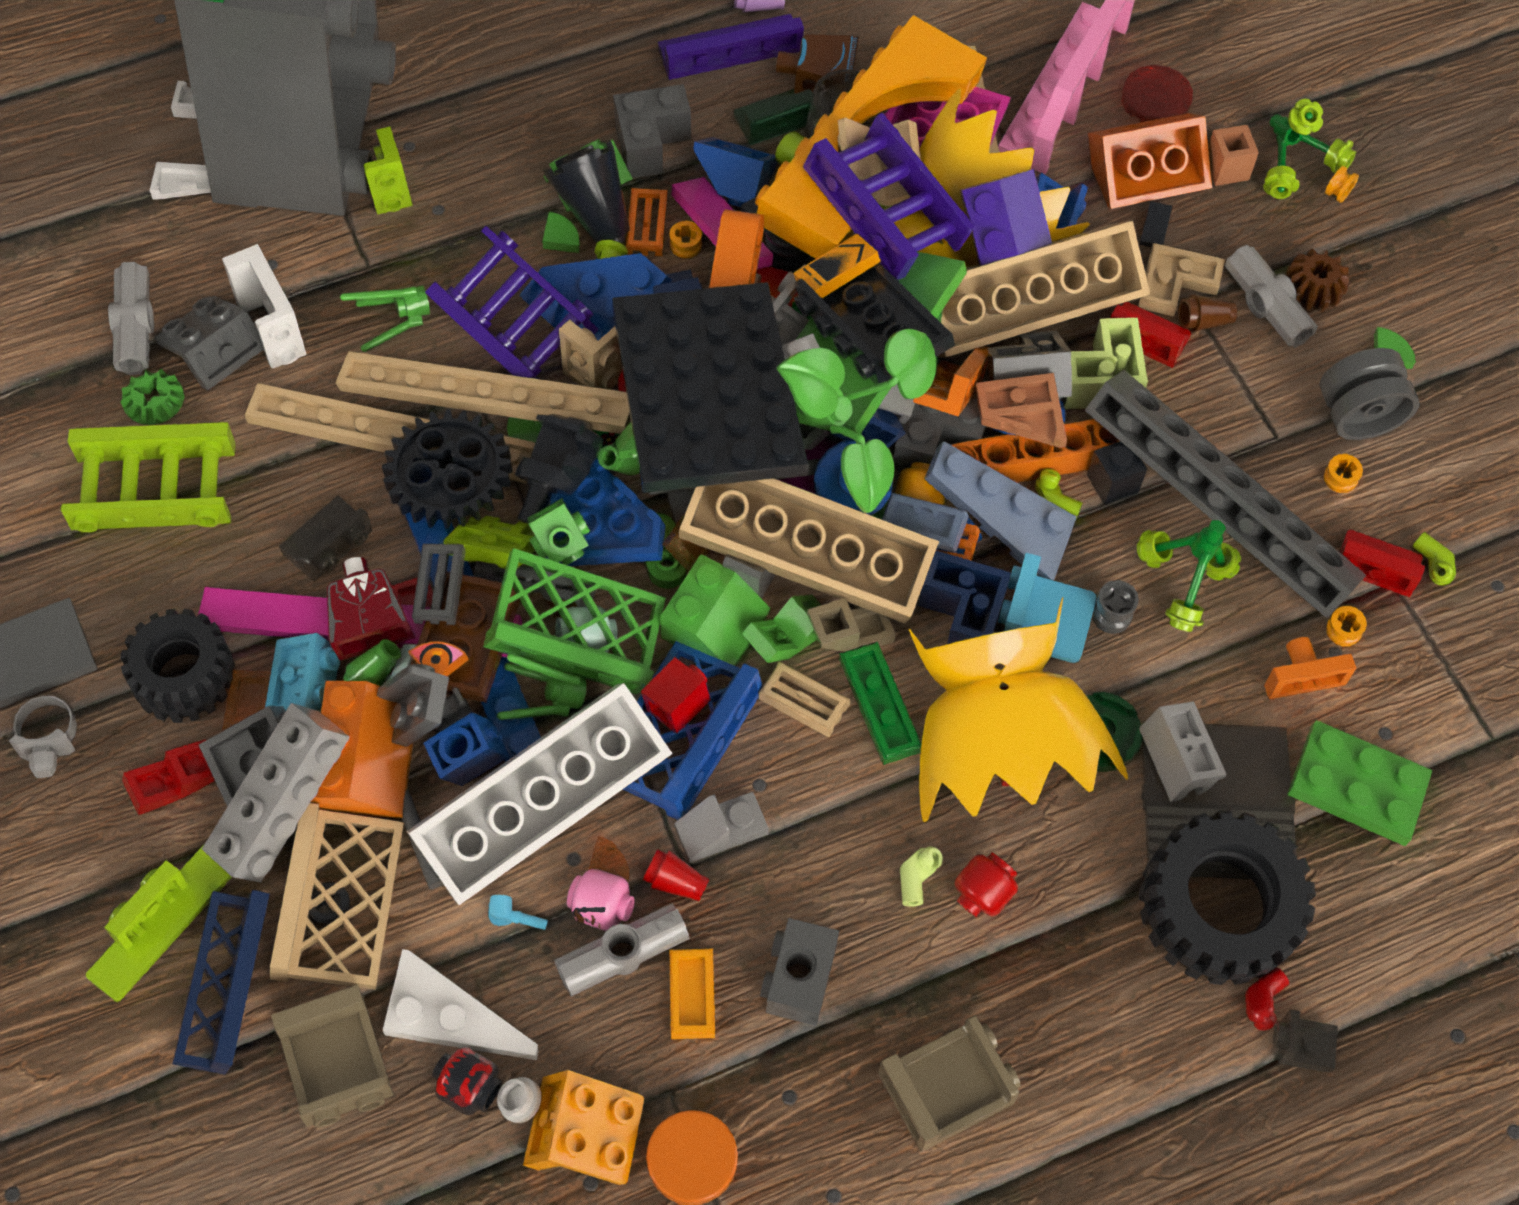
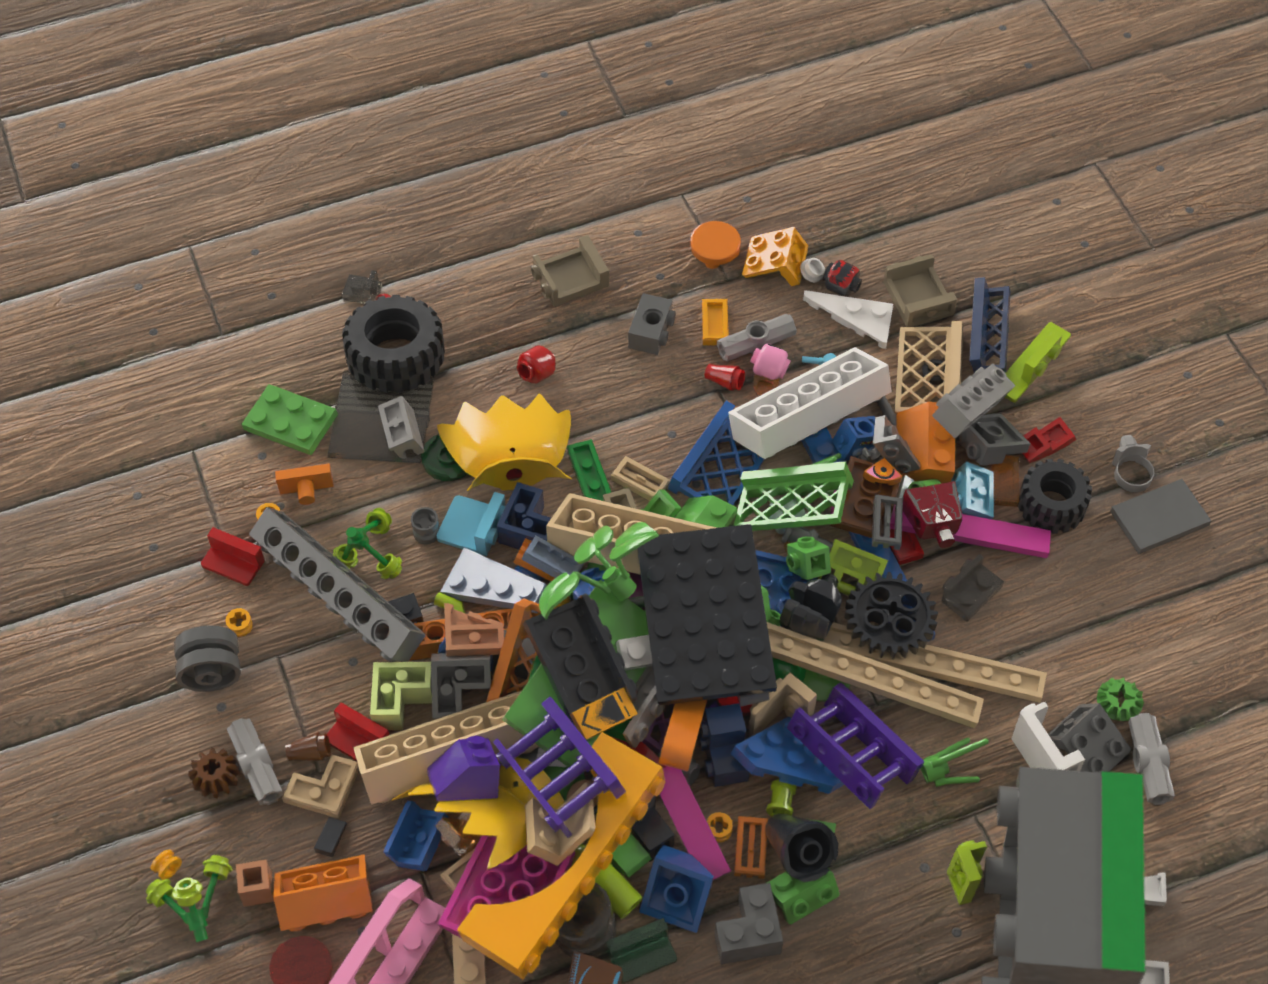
camera: 175 degrees left, 5 degrees down
lime fence [61,422,235,533] -> none
red brick [641,657,711,734] -> none
light grey slope [675,792,769,863] -> none
yellowish green arm [900,846,943,907] -> none
bright green tile [1374,327,1416,369] -> none
lime arm [1412,532,1456,586] -> none

